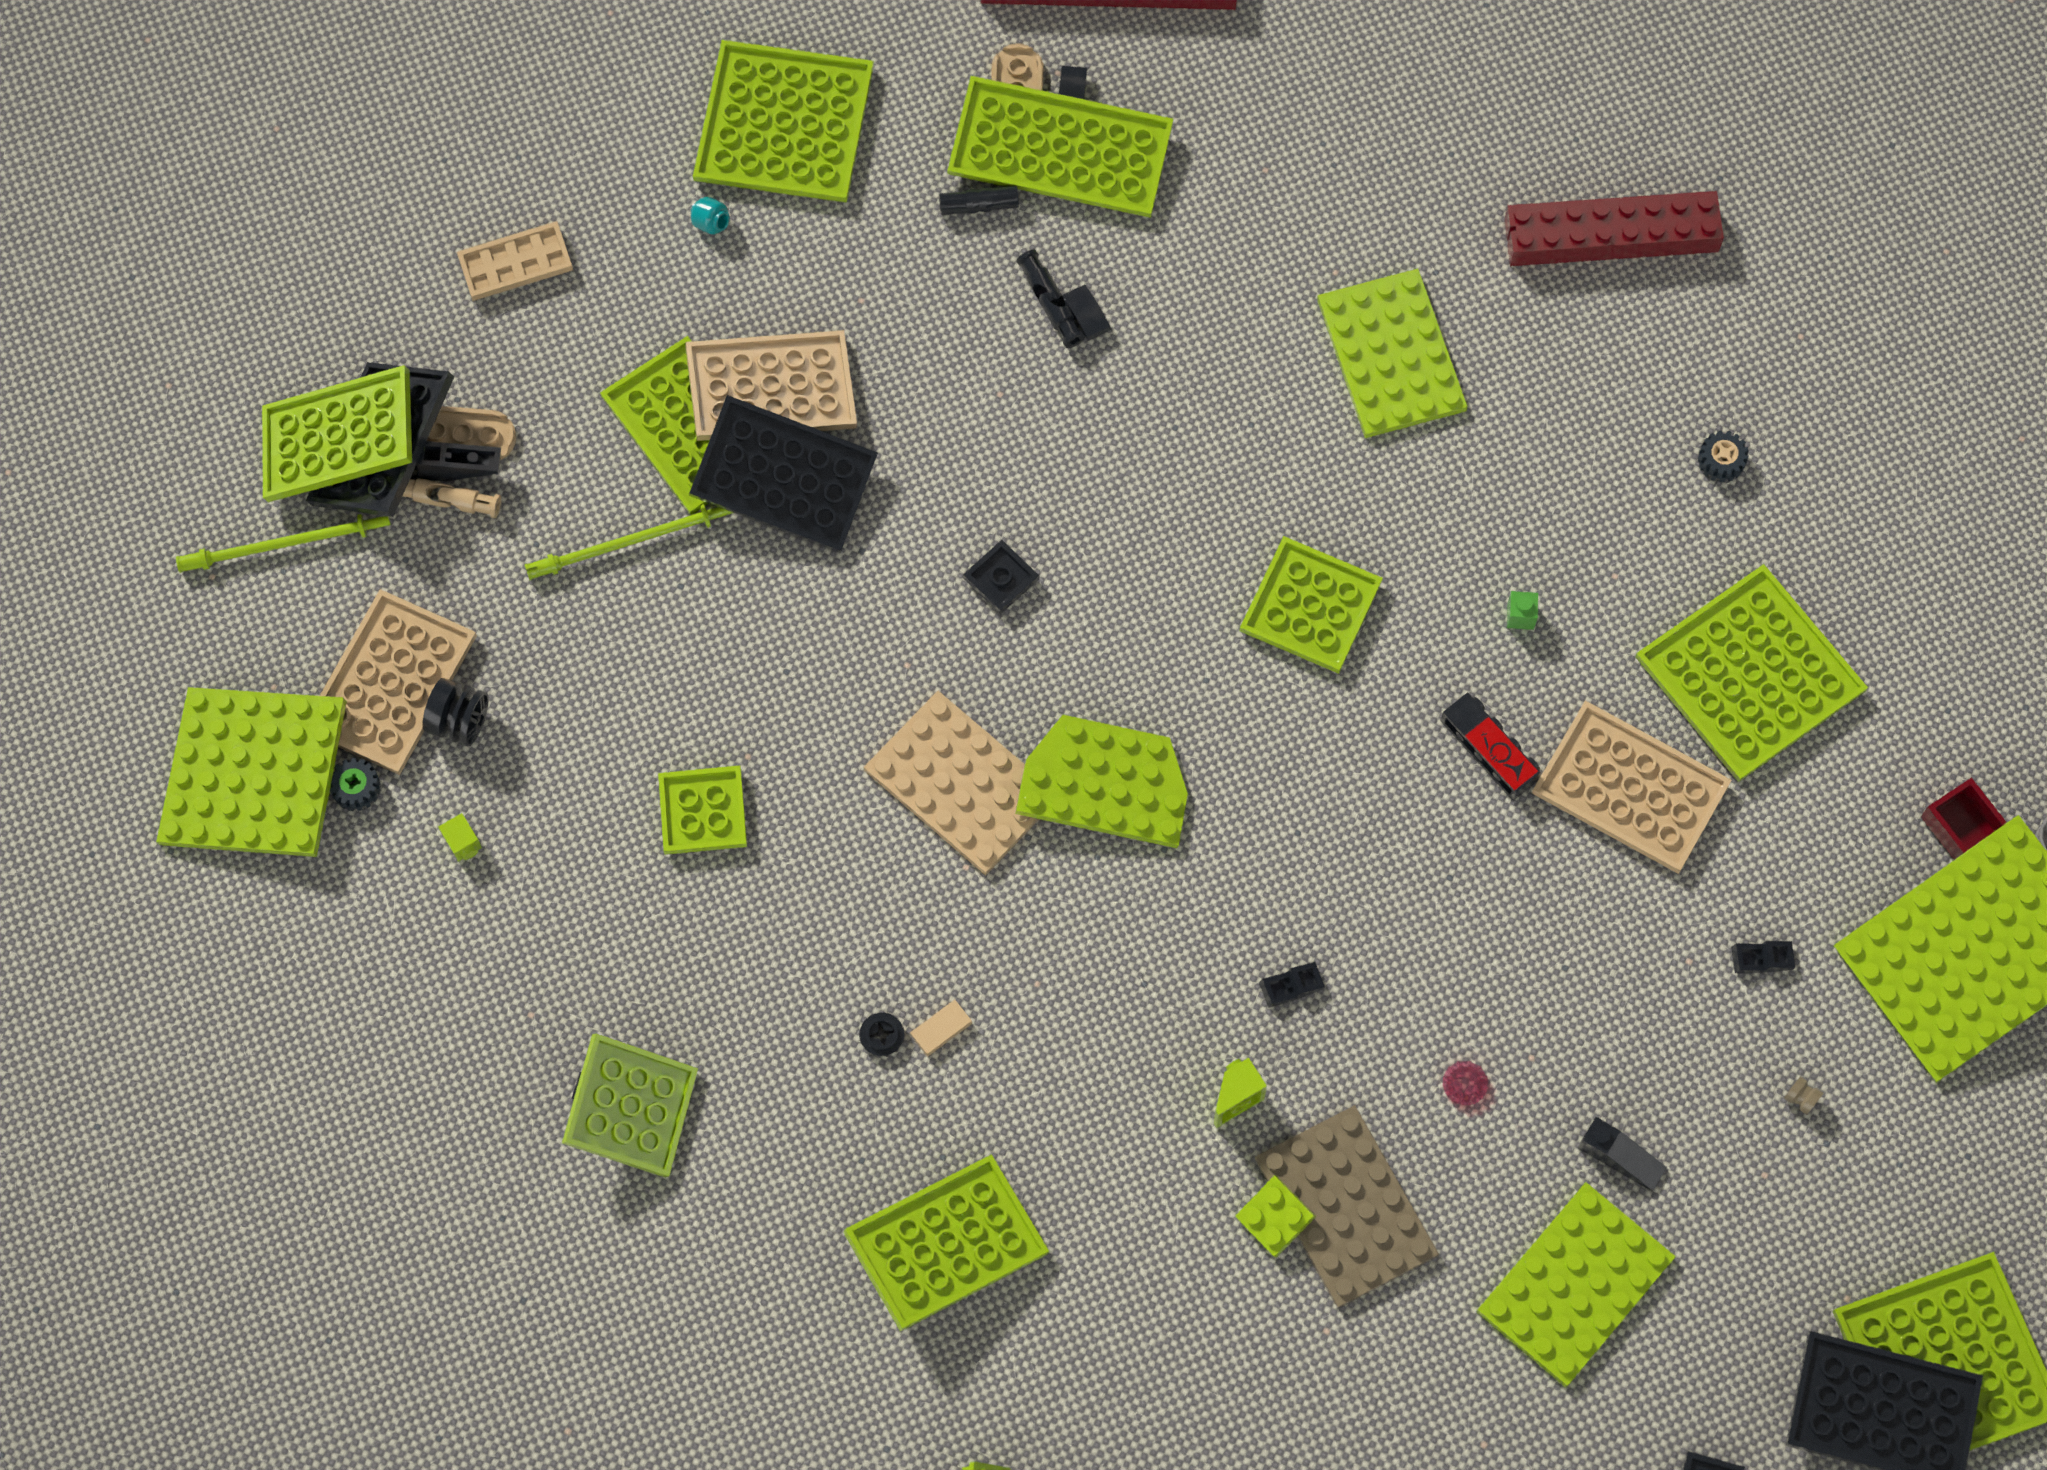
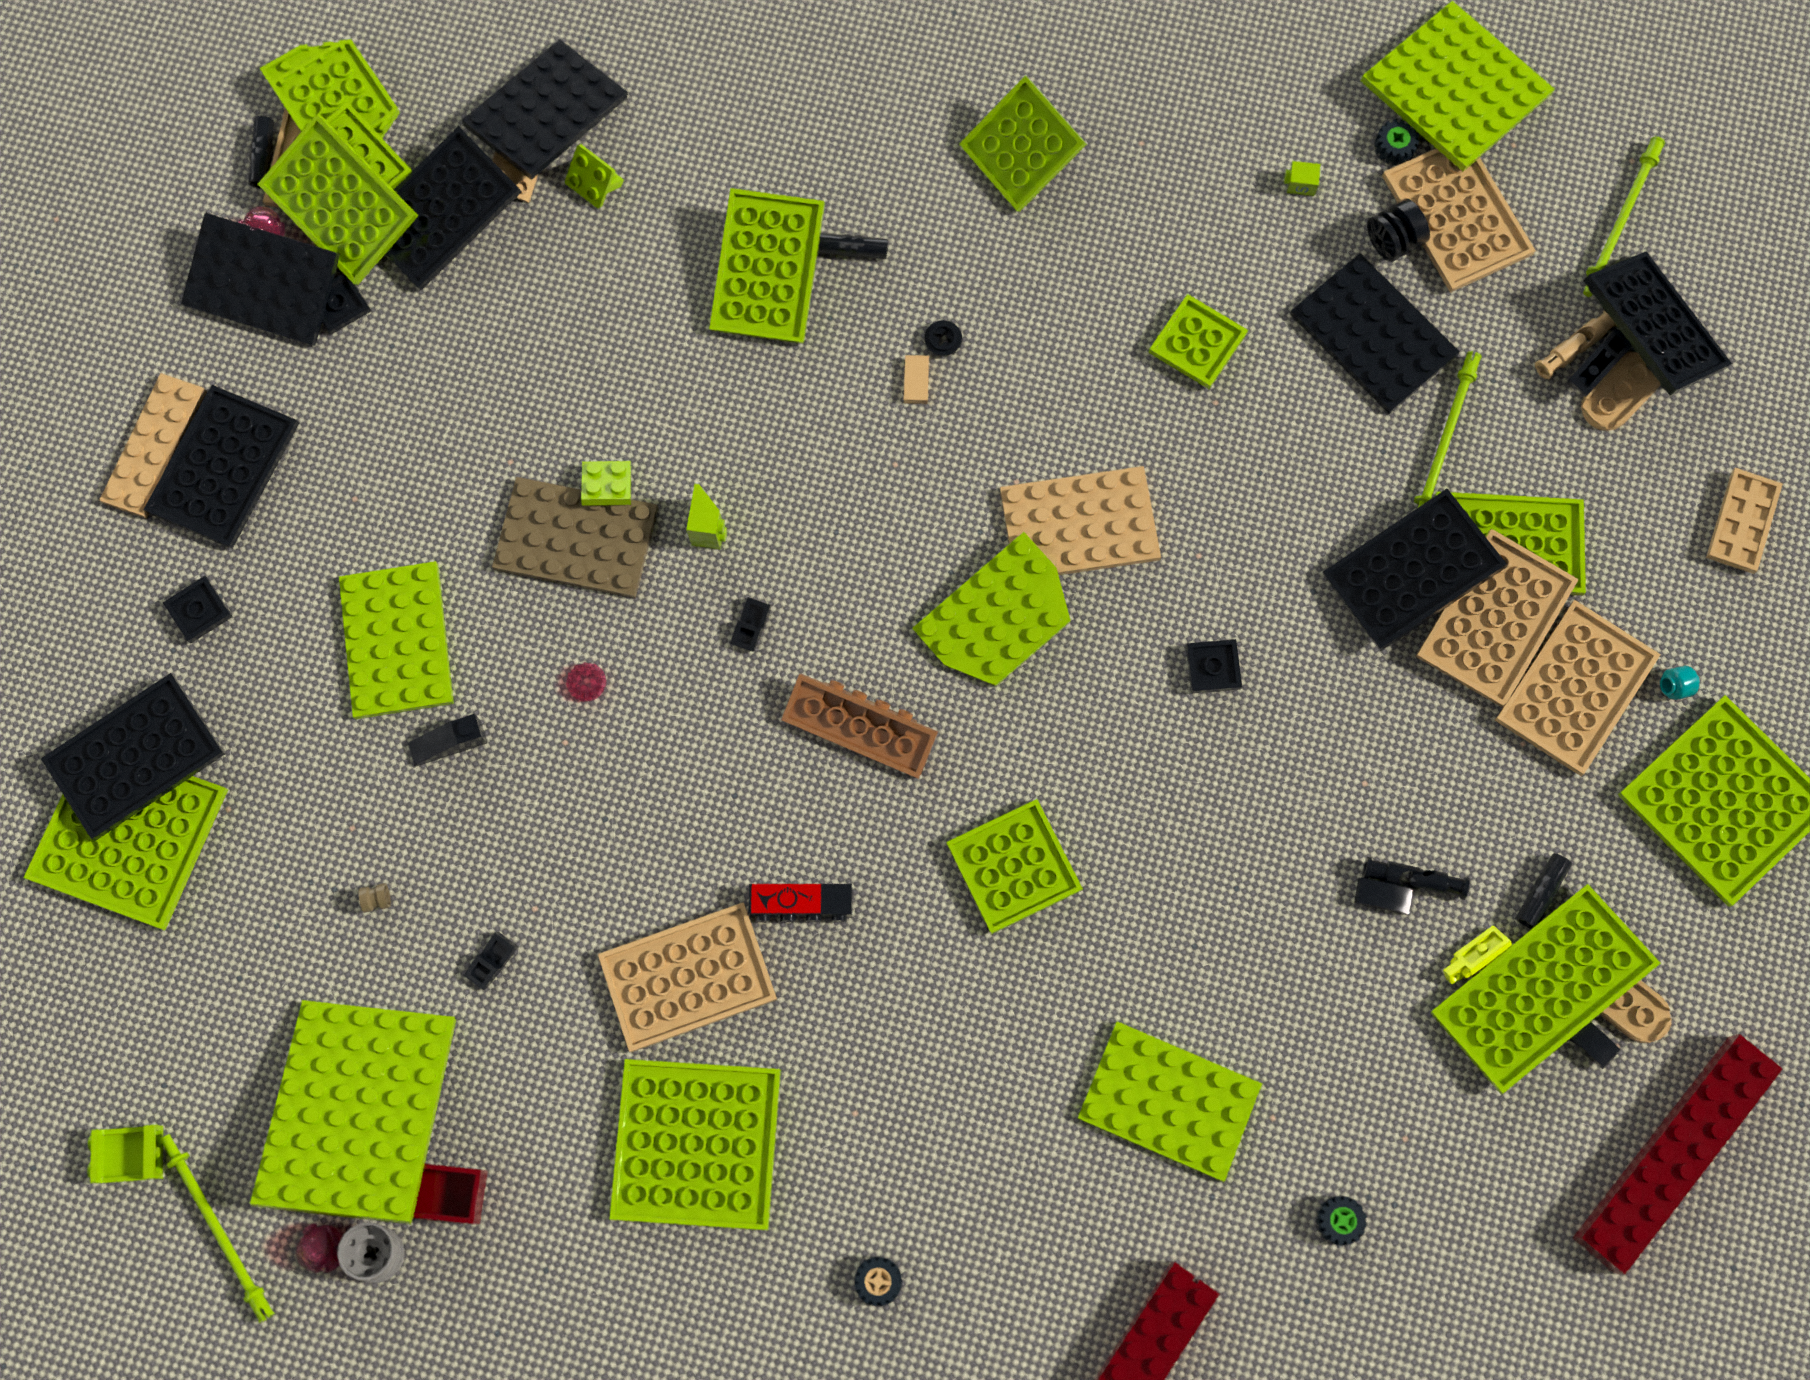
camera: 130 degrees right, 5 degrees up
lime plate [262,365,412,502] -> none
bright green brick [1507,591,1538,630] -> none
none -> medium nougat plate [781,673,939,779]
none -> black axle [818,233,888,259]
none -> black plate [1290,253,1460,414]
none -> black wheel [1316,1196,1367,1245]
none -> neon yellow hinge [1443,926,1512,985]
none -> tan plate [1495,600,1661,776]

